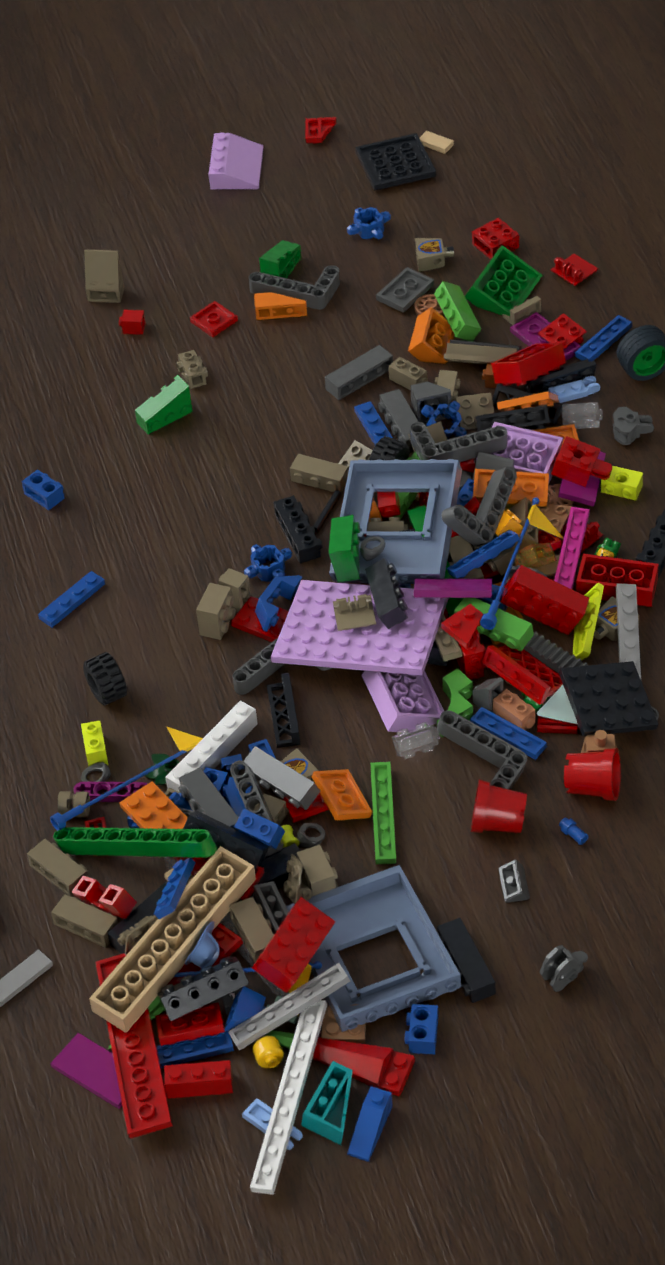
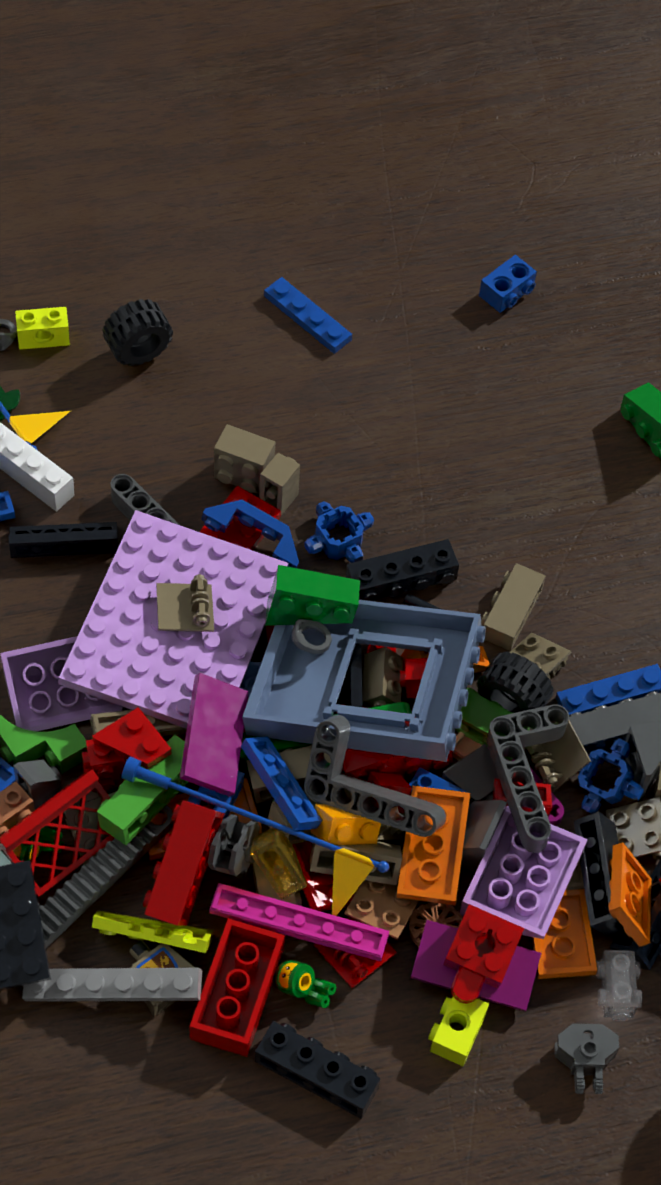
camera: 85 degrees right, 10 degrees up
black brick [365,558,408,629] -> none

